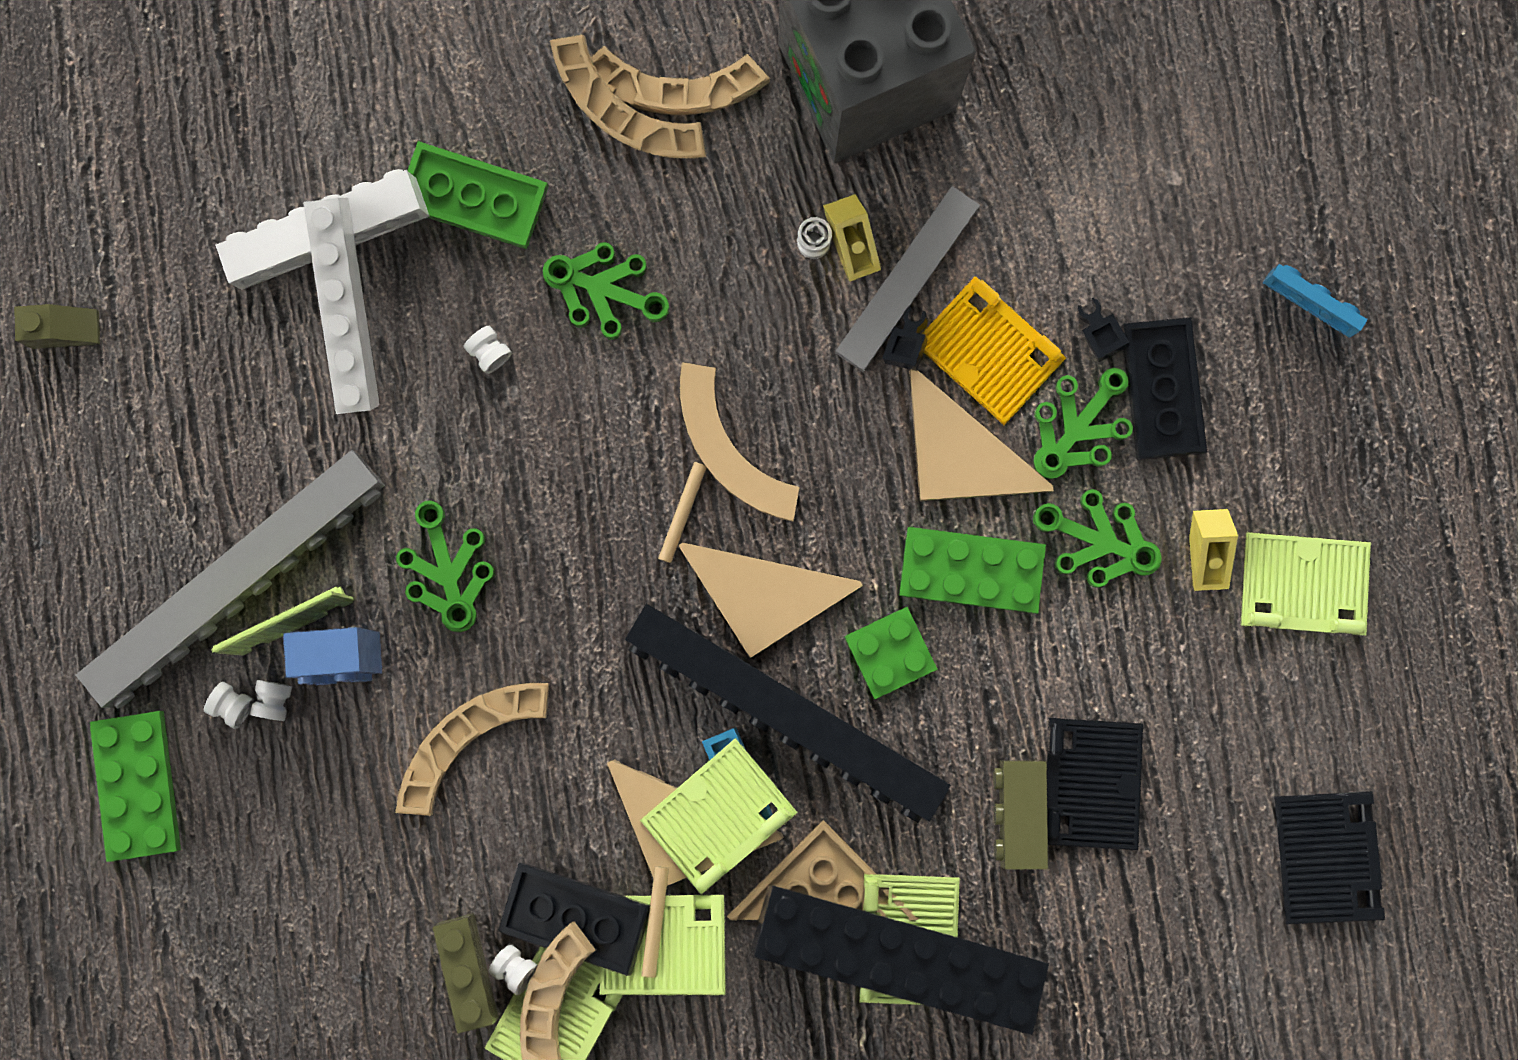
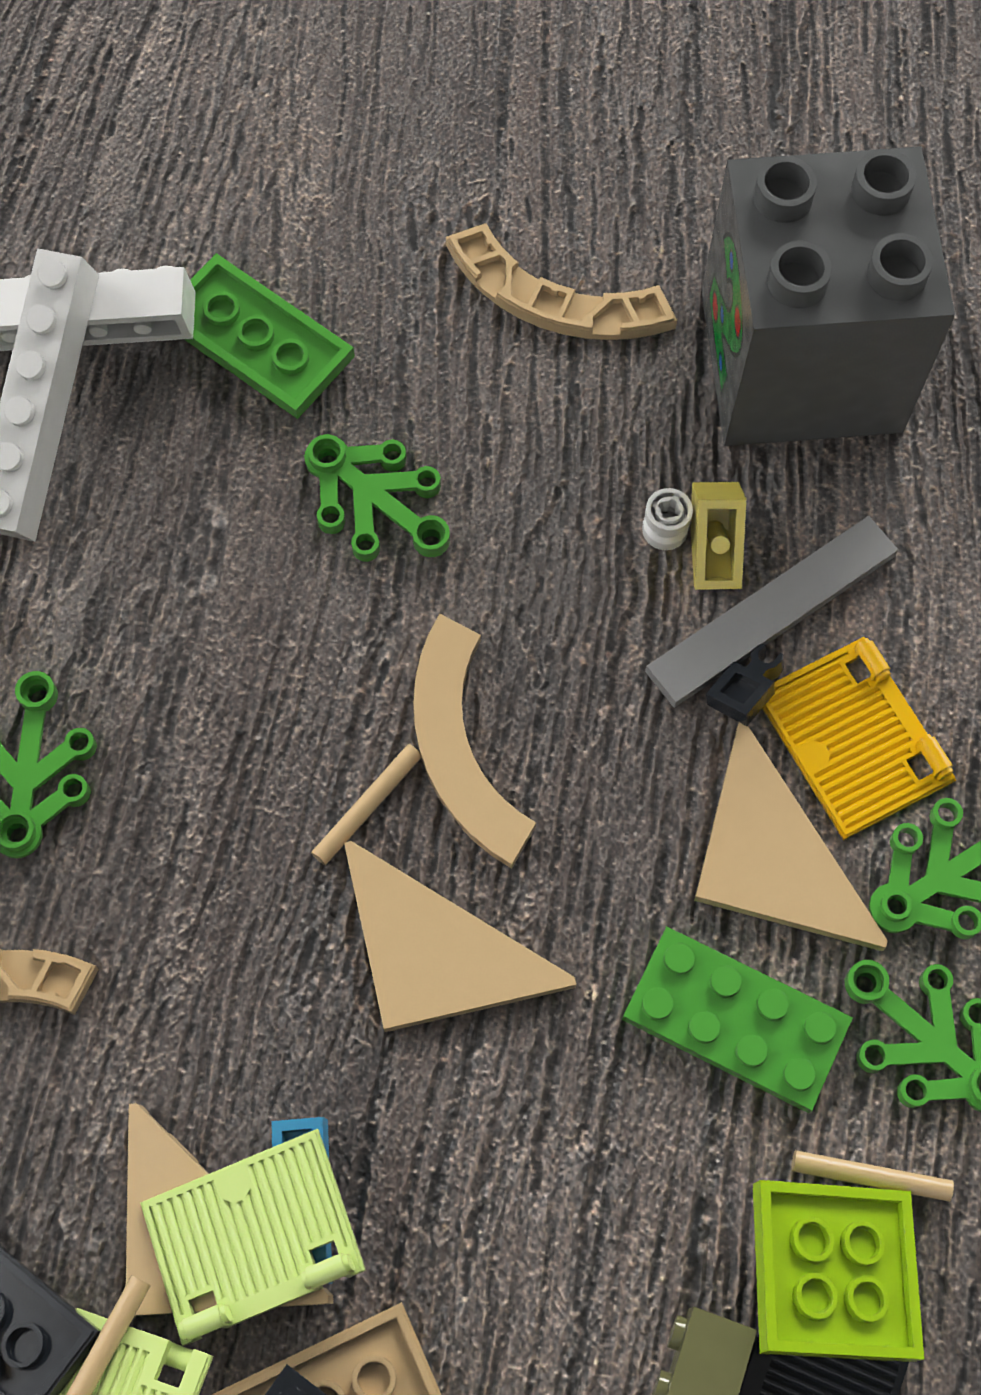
camera: 20 degrees right, 15 degrees down
white wheel [464,326,512,374] -> none
tan tile [550,35,706,159] -> none
black brick [625,603,951,823] -> none
bright green plate [844,607,938,700] -> none
none -> lime plate [753,1180,924,1362]
none -> tan bar [792,1150,954,1202]

